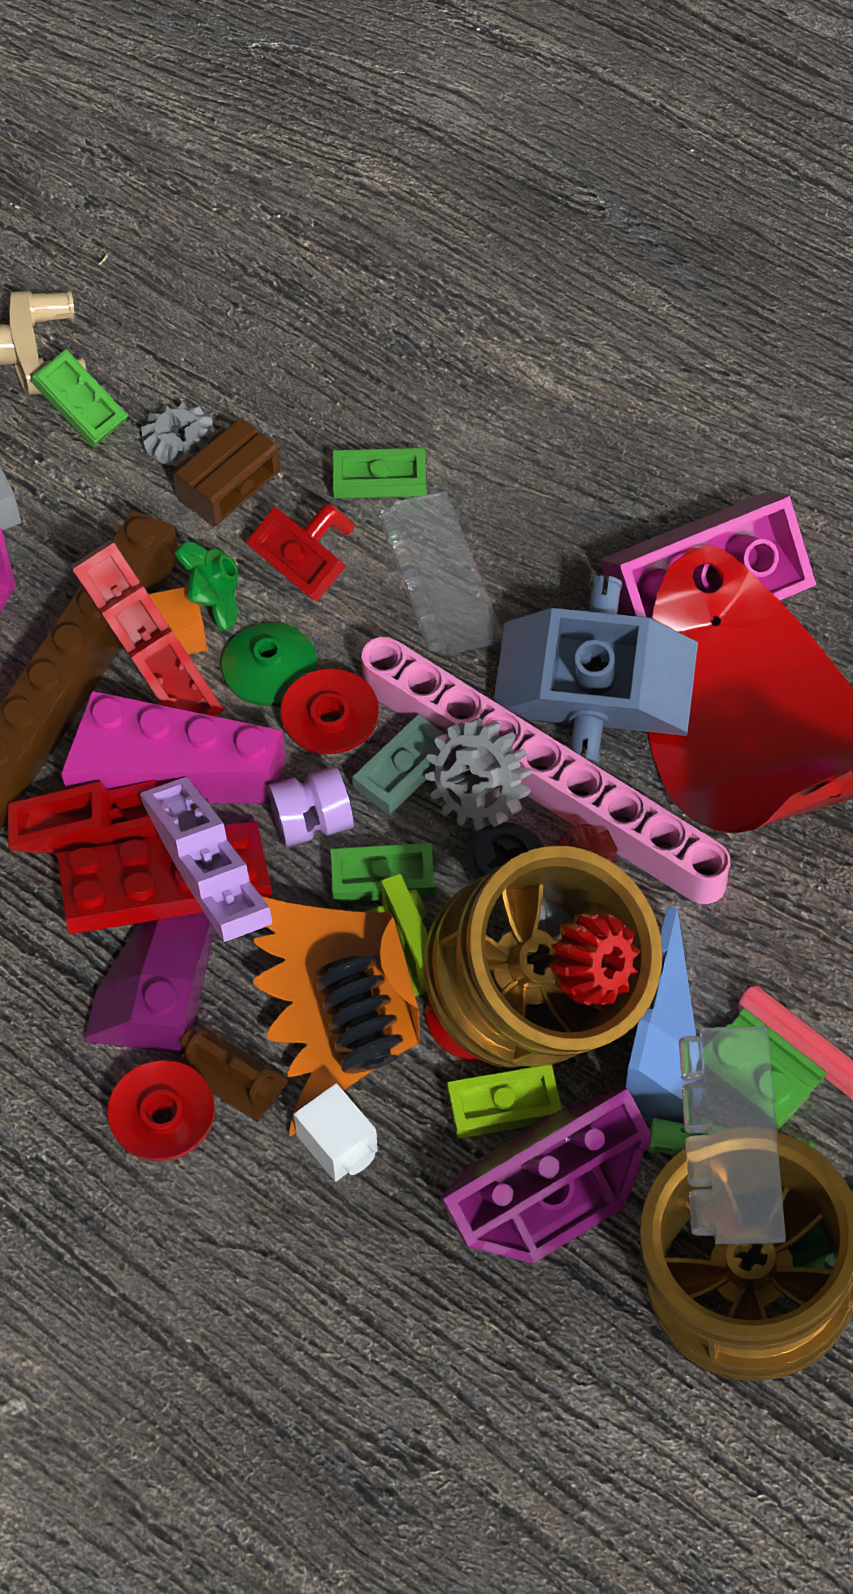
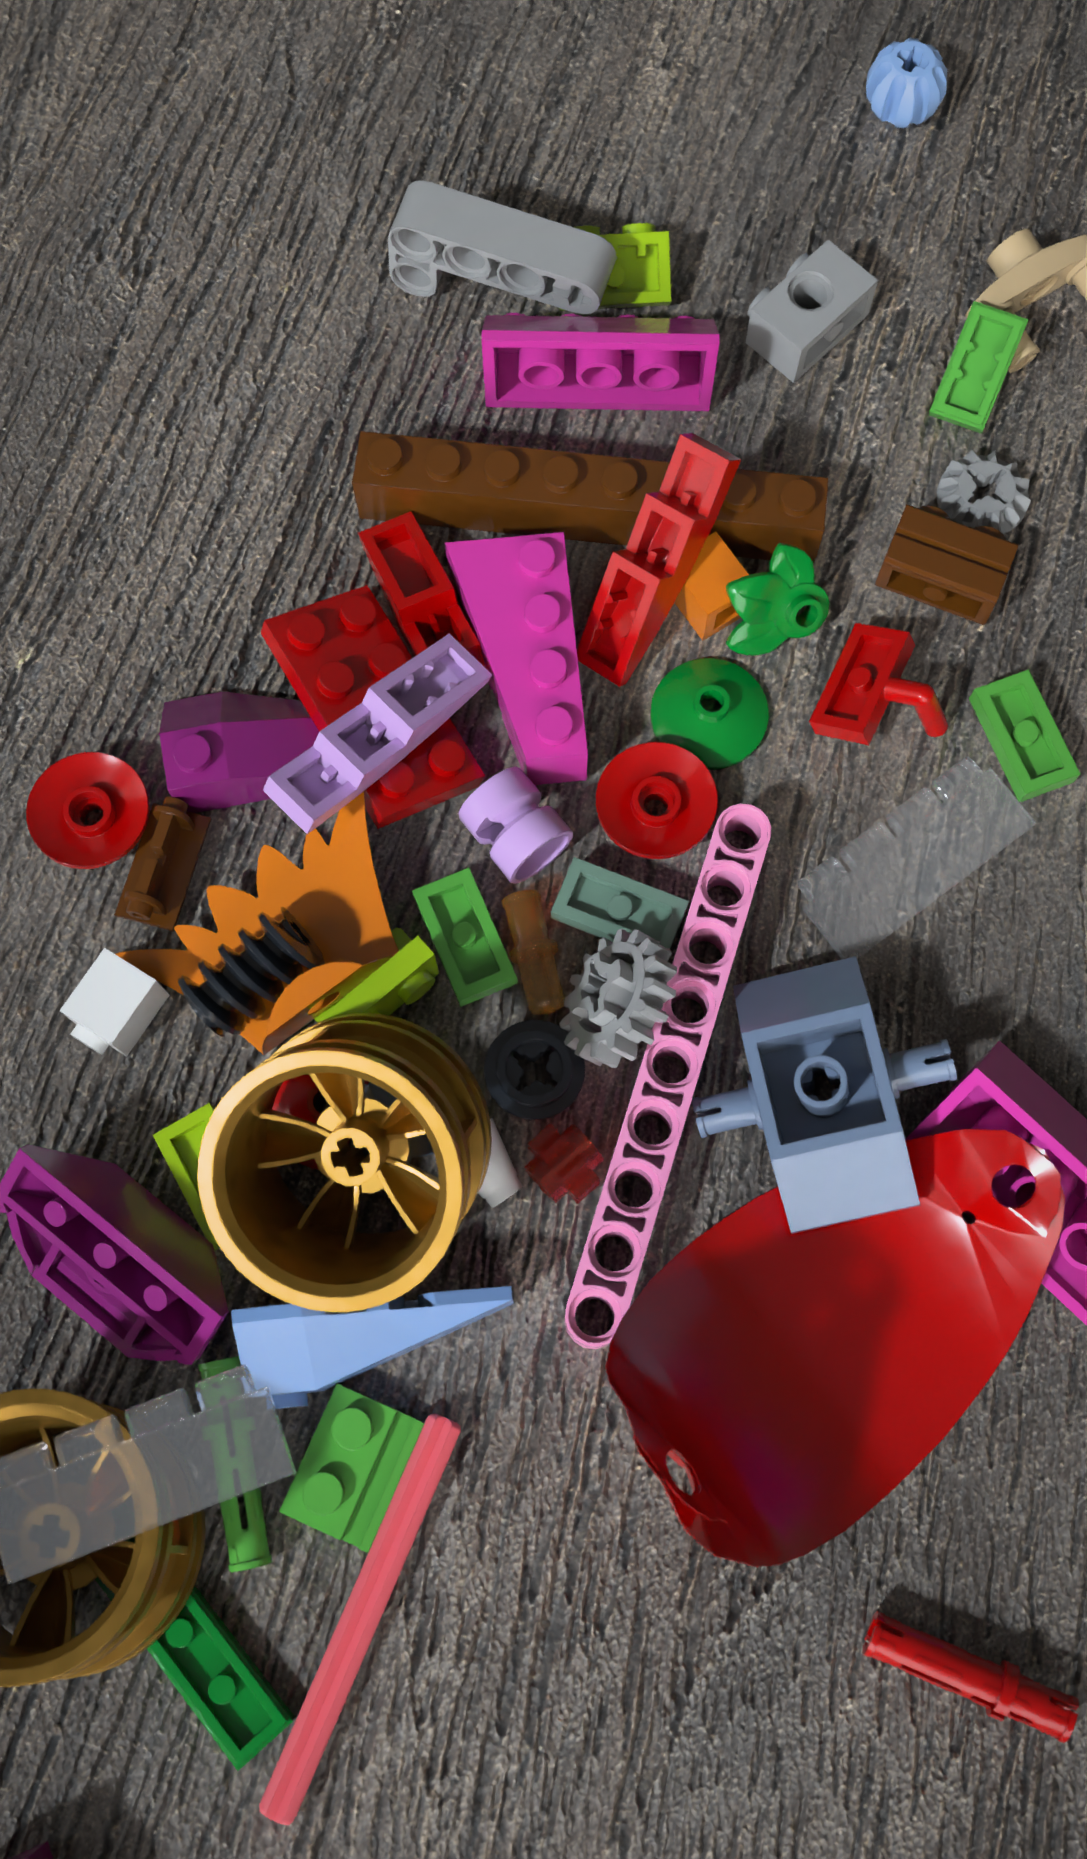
camera: 70 degrees right, 15 degrees up
red gear [548,913,641,1005] -> none
none -> clear orange axle [502,890,565,1015]

